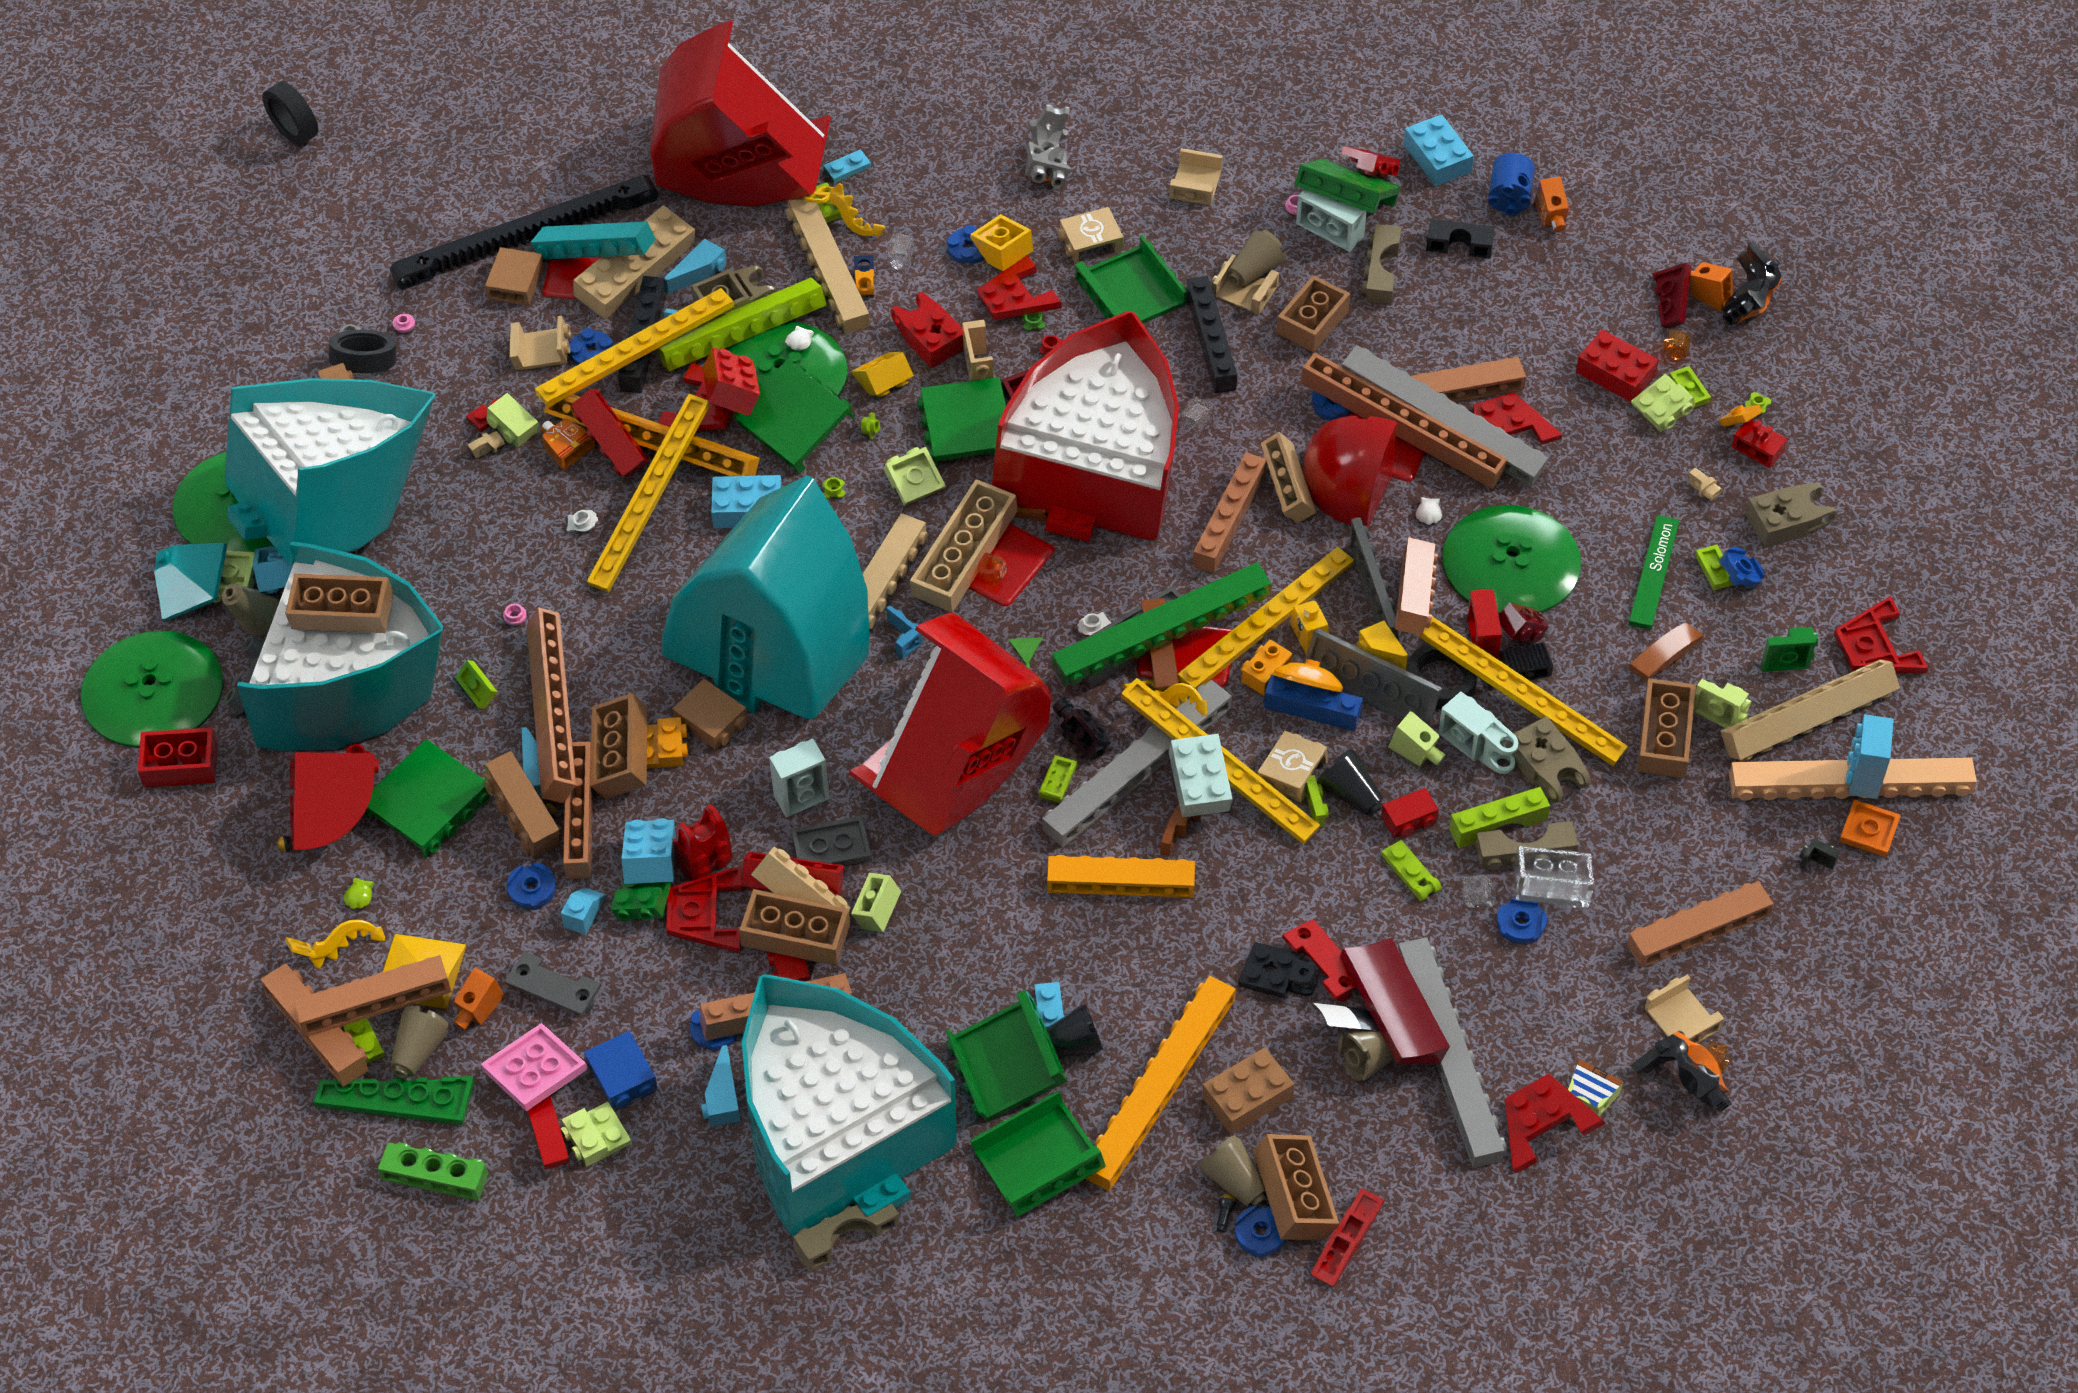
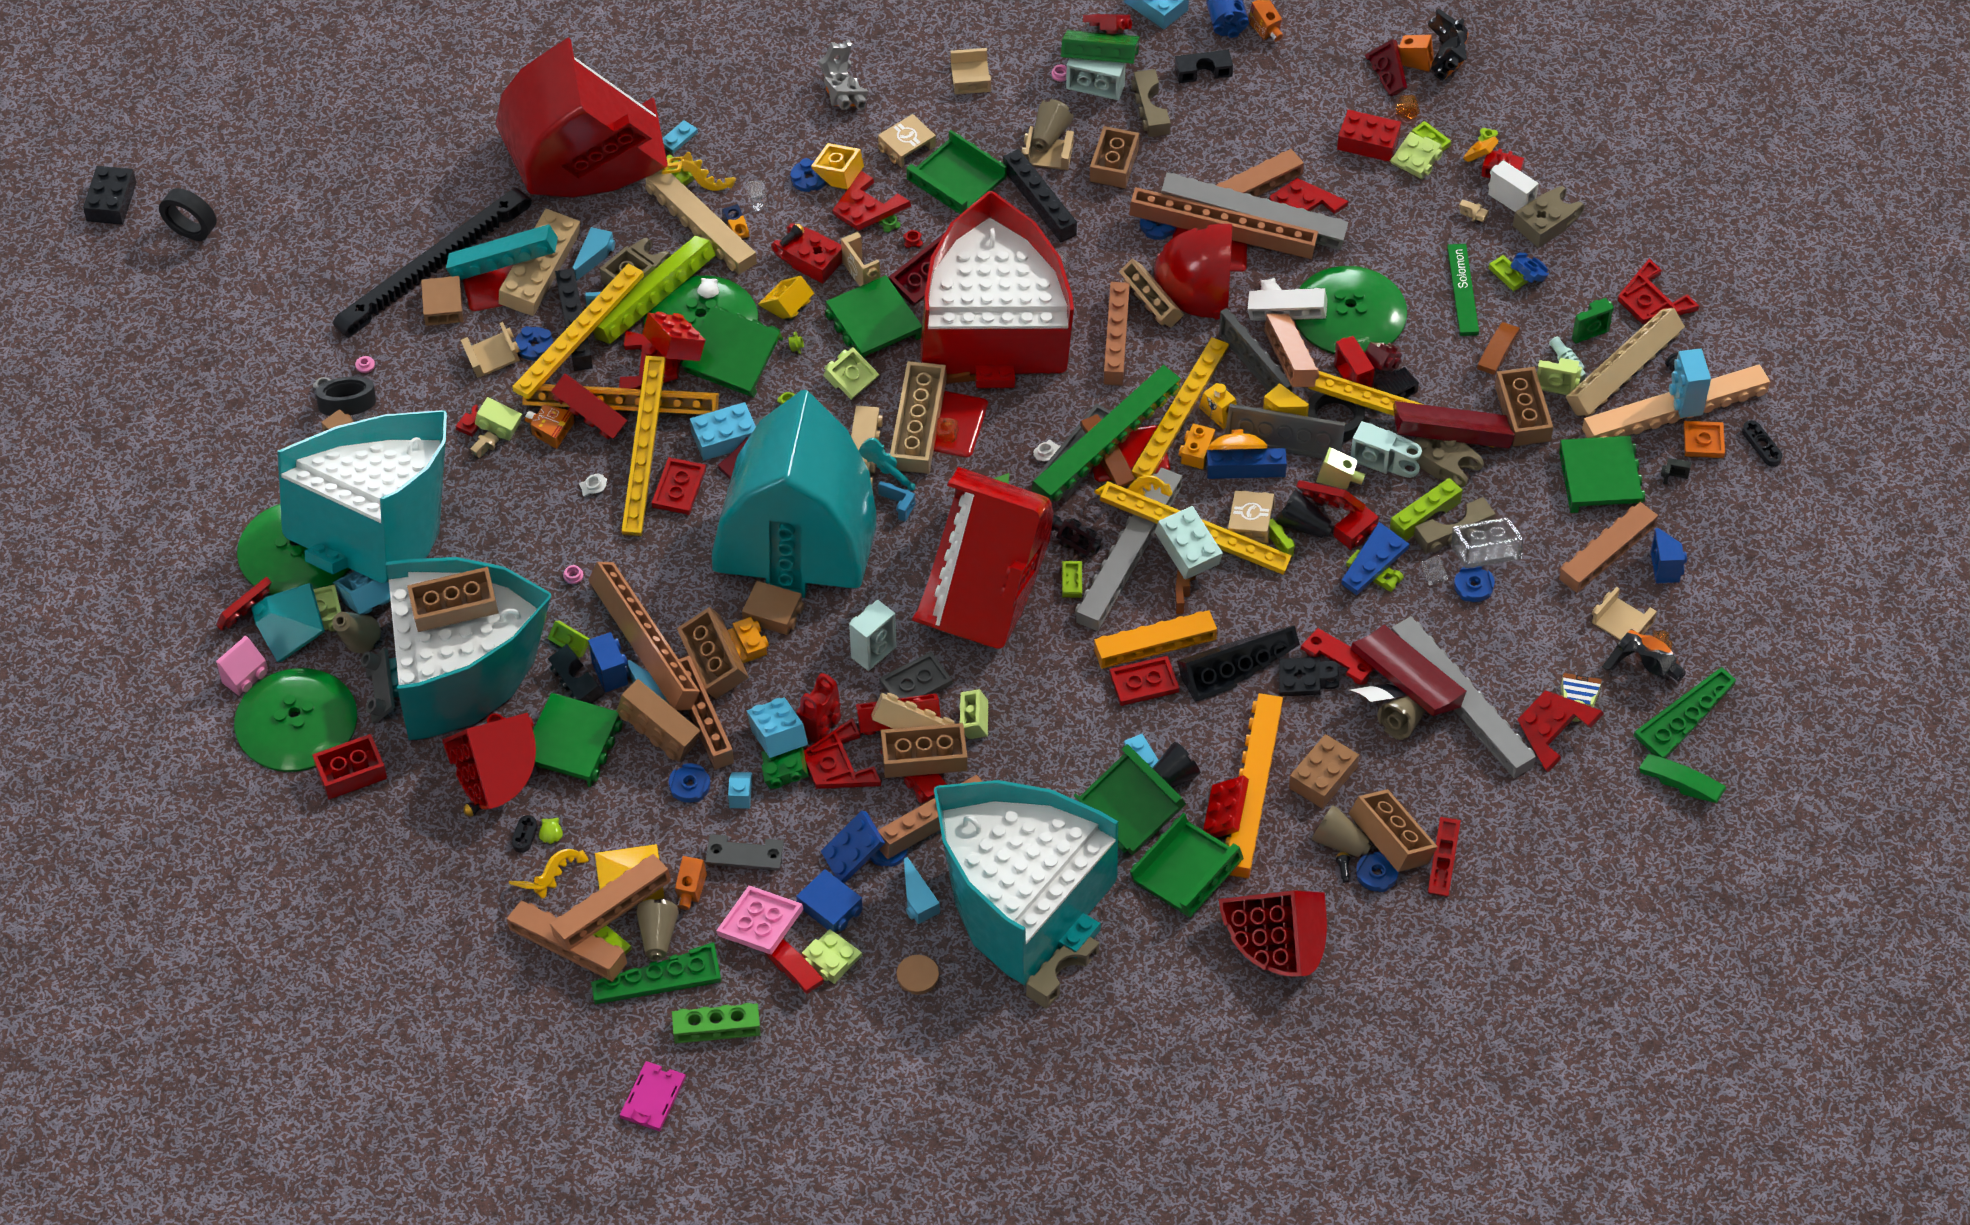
camera: 20 degrees left, 0 degrees up
none -> black brick [83,166,137,225]
none -> red plate [216,576,272,630]
none -> bright pink slope [216,636,268,696]
none -> black beam [512,815,538,853]
none -> black arch [548,644,605,704]
none -> blue brick [588,632,630,693]
none -> dark pink piece [620,1061,686,1132]
none -> red plate [651,457,706,515]
none -> black piece [780,224,804,246]
none -> blue plate [821,810,885,883]
none -> teal piece [859,438,916,491]
none -> medium nougat tile [896,955,939,995]
none -> red plate [1109,656,1179,706]
none -> black wedge [1177,625,1300,702]
none -> red plate [1203,775,1249,838]
none -> red brick [1218,890,1327,977]
none -> white brick [1248,288,1327,321]
none -> red plate [1296,480,1366,513]
none -> blue wing [1341,522,1409,595]
none -> dark red arch [1393,401,1515,449]
none -> white brick [1488,160,1539,212]
none -> light aqua hinge [1549,337,1586,382]
none -> green panel [1559,436,1645,513]
none -> green wing [1633,667,1736,759]
none -> green slope [1639,754,1726,803]
none -> blue slope [1650,528,1687,583]
none -> black beam [1742,420,1783,467]

